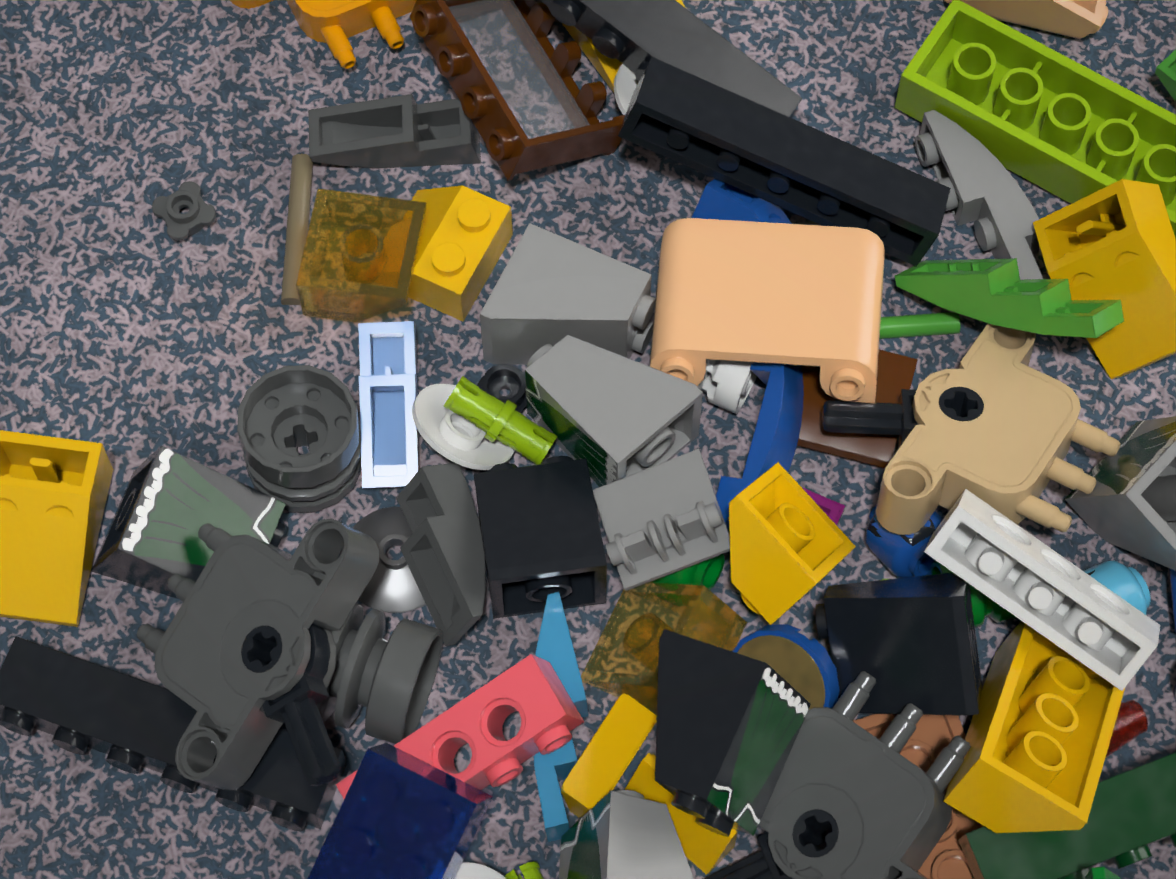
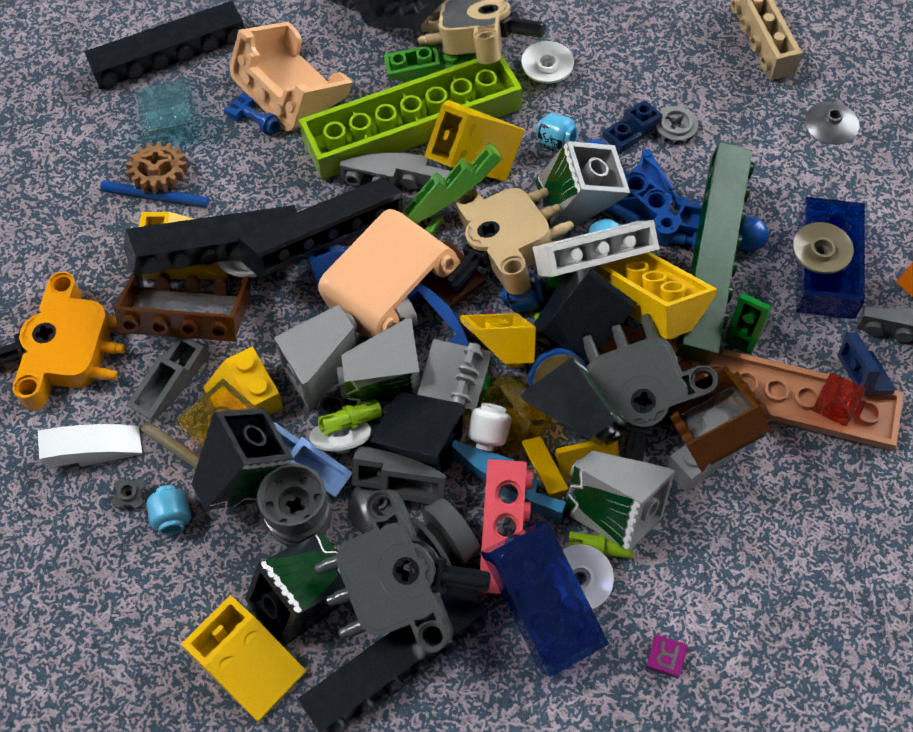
camera: 55 degrees left, 5 degrees down
none -> white slope [38,424,142,469]
none -> medium azure head [146,485,191,535]
none -> black slope [191,408,294,511]
none -> white head [467,403,512,451]

